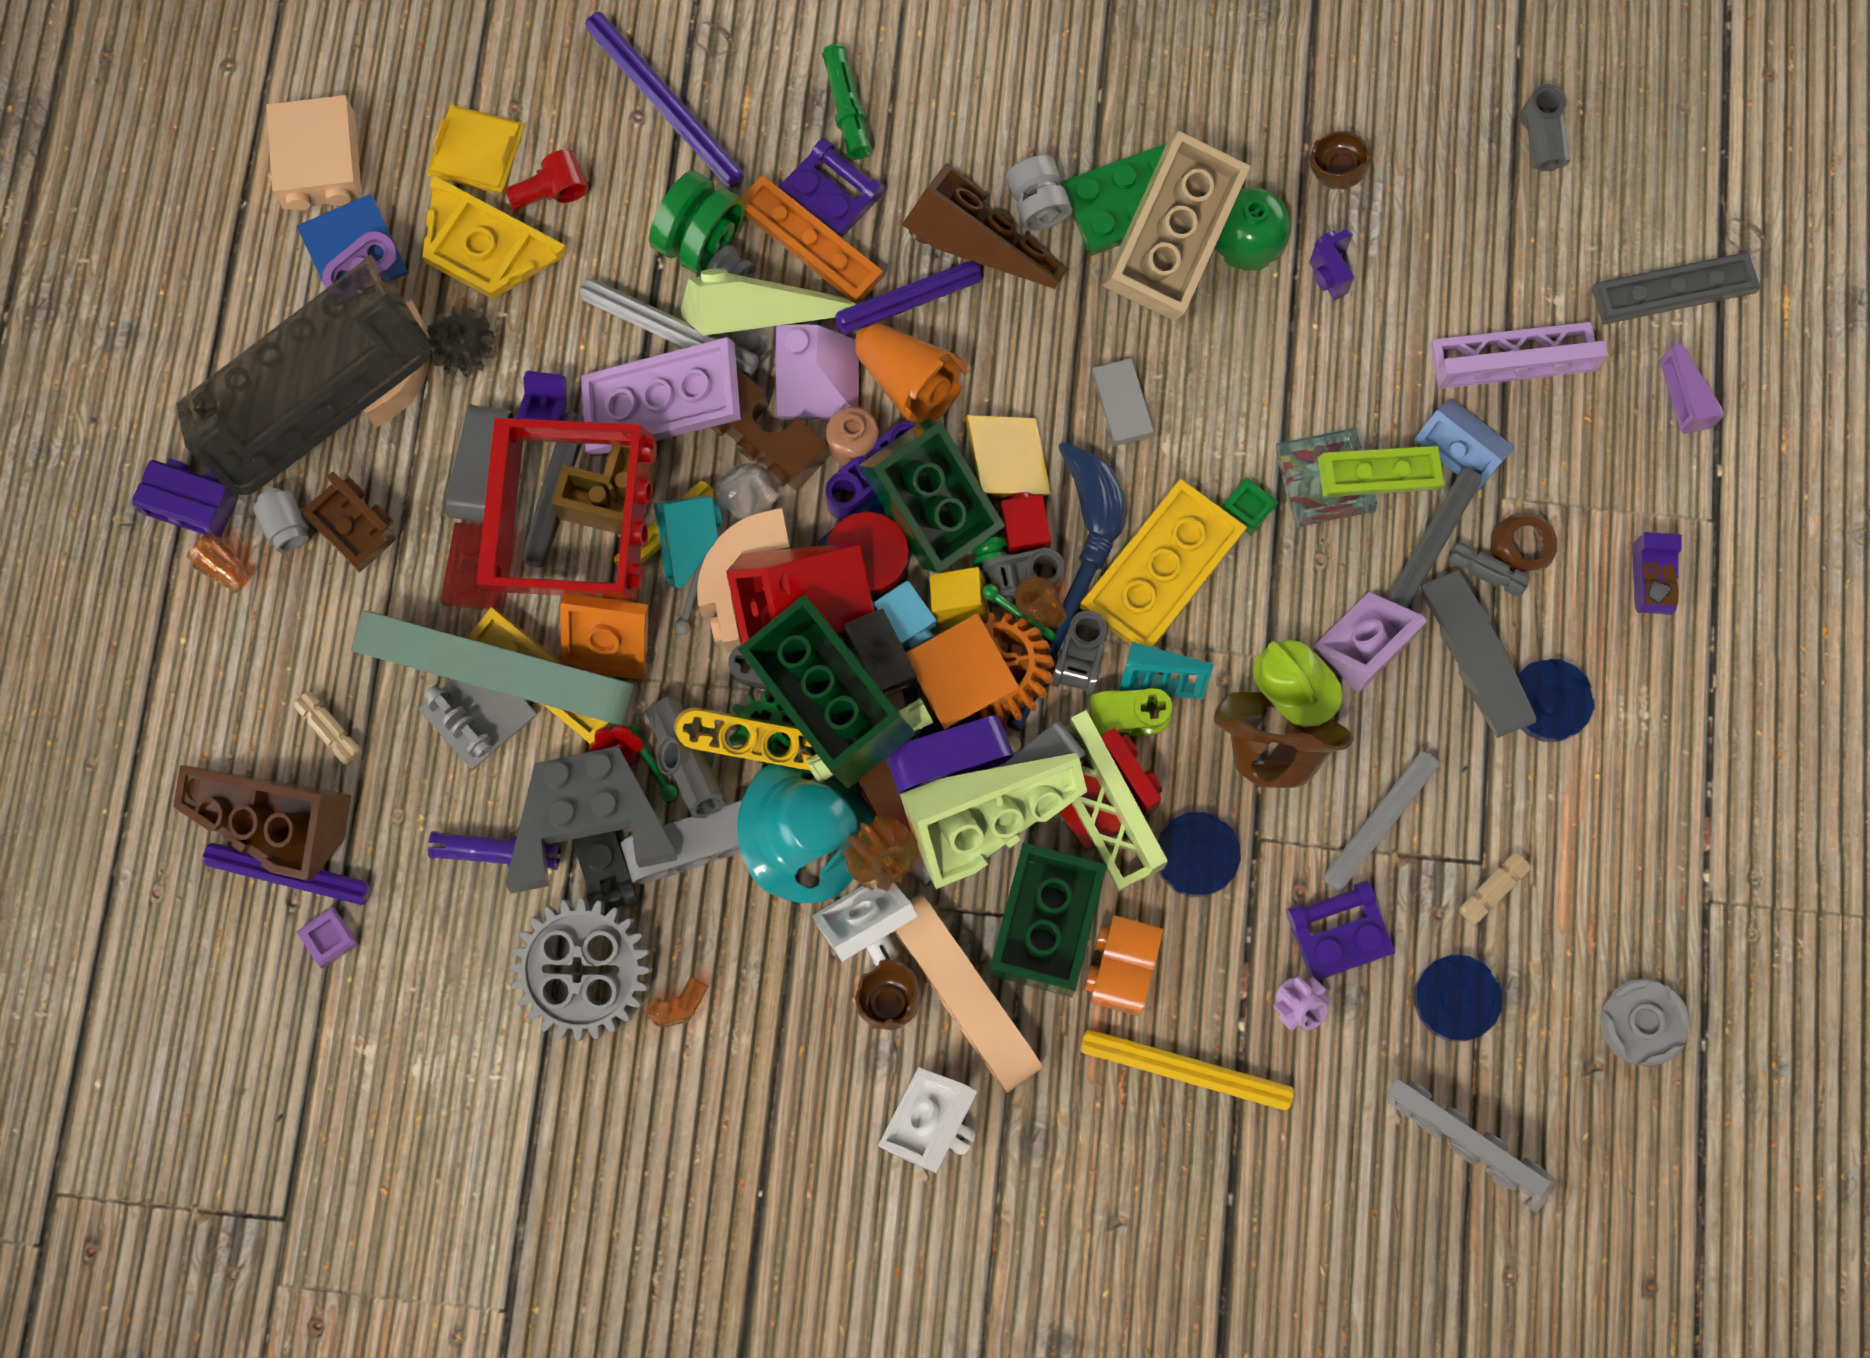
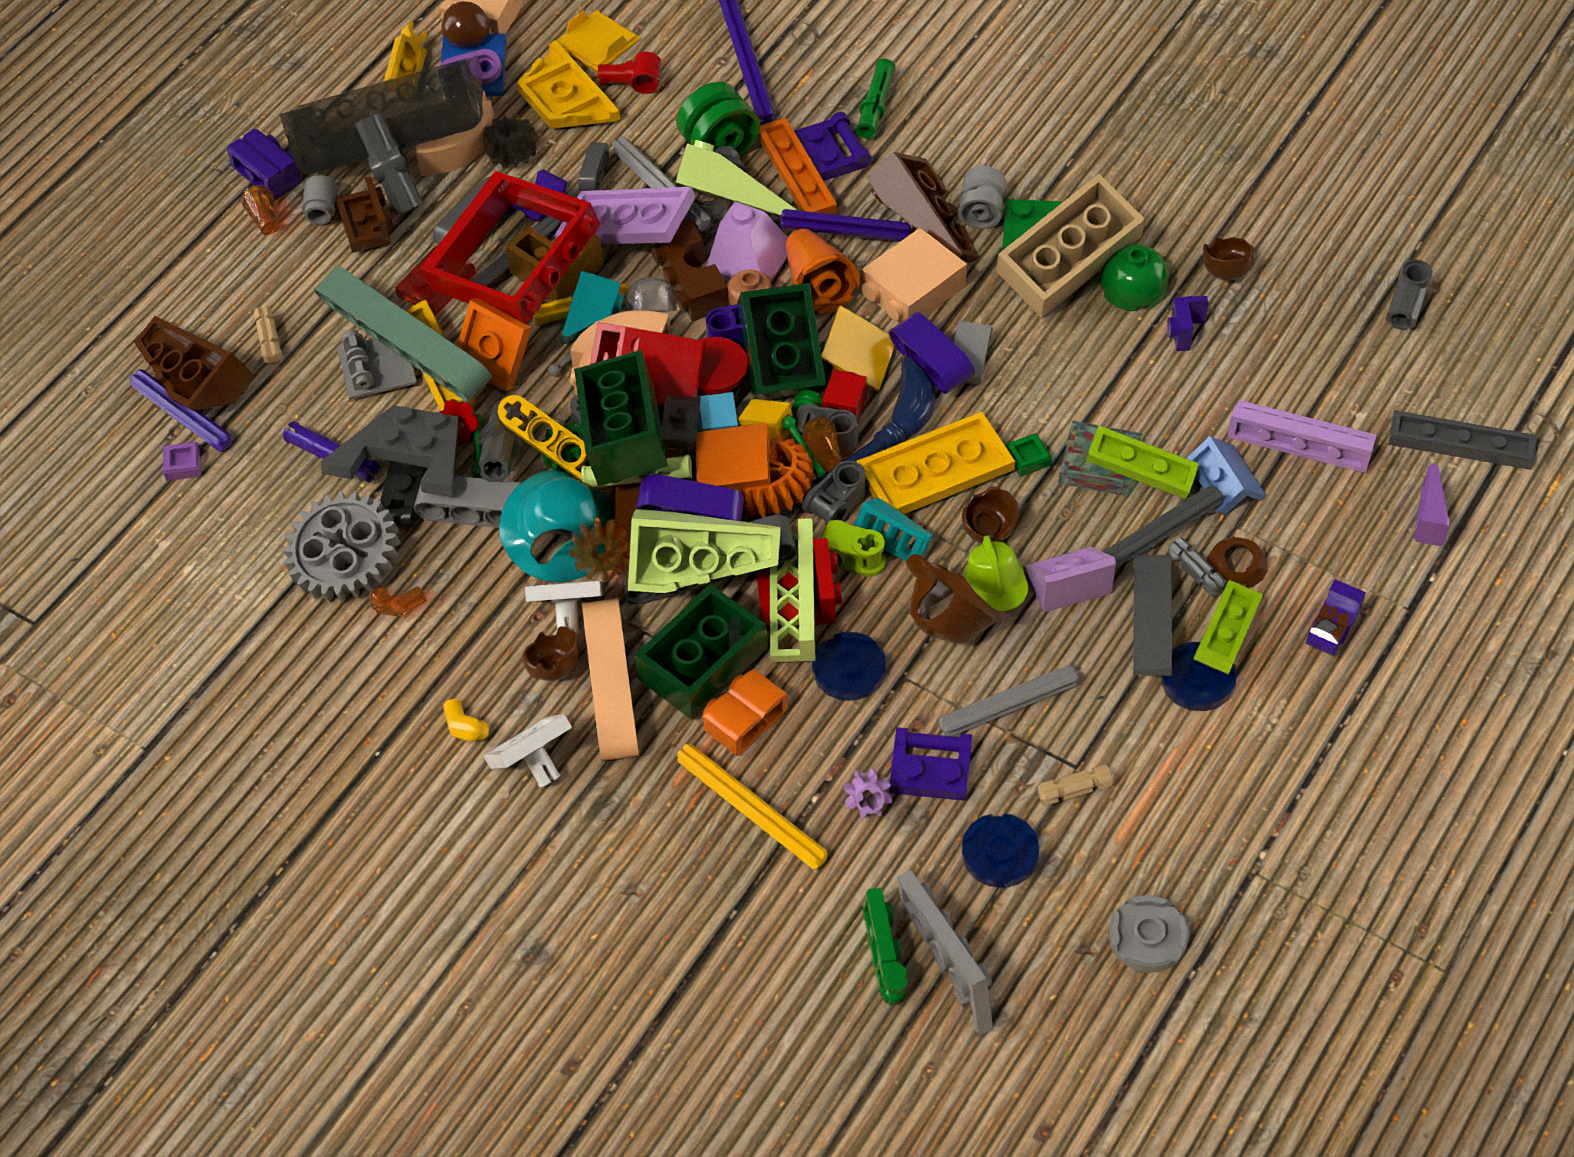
camera: 30 degrees right, 20 degrees down
none -> dark grey piece [355,112,423,215]
none -> yellow plate [383,21,427,101]
none -> reddish brown hair [441,1,490,49]
none -> yellow arm [443,699,489,742]
none -> dark grey beam [578,141,609,193]
none -> light nougat brick [861,228,967,323]
none -> green hinge [862,888,908,1006]
none -> dark purple beam [889,312,975,394]
none -> reddish brown hair [961,487,1019,543]
none -> lime plate [1194,580,1263,674]

